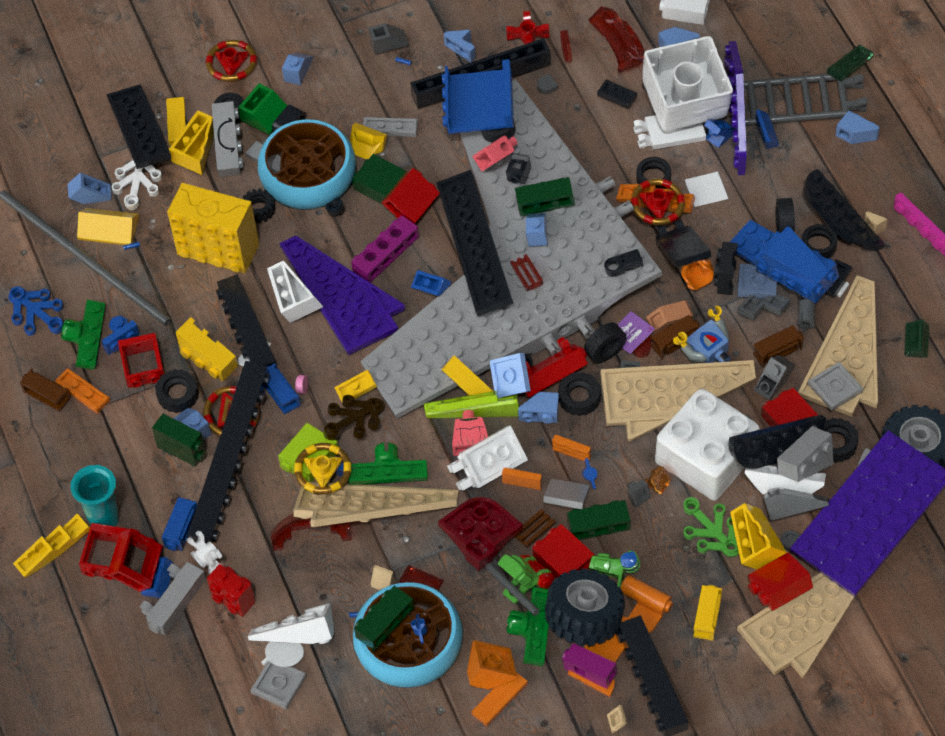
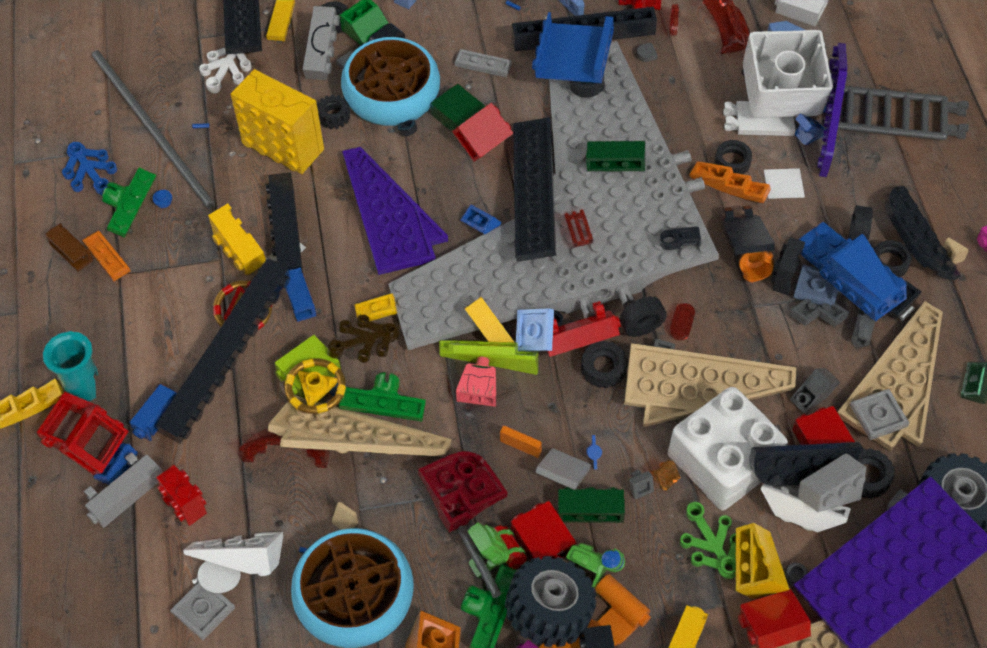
camera: 10 degrees right, 0 degrees up
medium blue slope [68,173,111,204] -> none
yellow slope [77,208,140,245] -> none
blue plate [102,320,140,355] -> none
red window [118,333,164,388] -> none
dark green brick [152,413,206,467] -> none
black tyre [155,369,199,413] -> none
yellow wedge [169,110,214,175] -> none
medium blue slope [173,408,211,440] -> none
white pin [187,531,223,574] -> none
white wedge [267,260,323,323] -> none
bright pink tile [295,375,308,394] -> none
yellow slope [350,122,388,159] -> none
magenta brick [351,215,419,283] -> none
dark green brick [354,585,414,651] -> none
clear red tile [399,565,444,590] -> none
blue piece [411,614,427,644] -> none
white tile [447,425,528,491] -> none
coral torso [472,135,518,172] -> none
black window [506,153,532,184] -> none
reddish brown tile [514,509,556,548] -> none
medium blue slope [518,392,559,424] -> none
medium blue slope [526,213,547,247] -> none
orange tile [552,435,591,462] -> none
black plate [597,79,637,109] -> none
medium lavender sticker [618,311,655,354] -> none
red piece [631,178,685,225] -> none
nougat slope [646,300,694,334] -> none
reddish brown window [651,315,700,360] -> none
torso [673,306,731,363] -> none
reddish brown window [753,325,804,368] -> none
blue slope [755,109,779,149] -> none
dark grey slope [764,488,830,521] -> none
clear green tile [827,44,874,81] -> none
medium blue slope [836,111,880,144] -> none

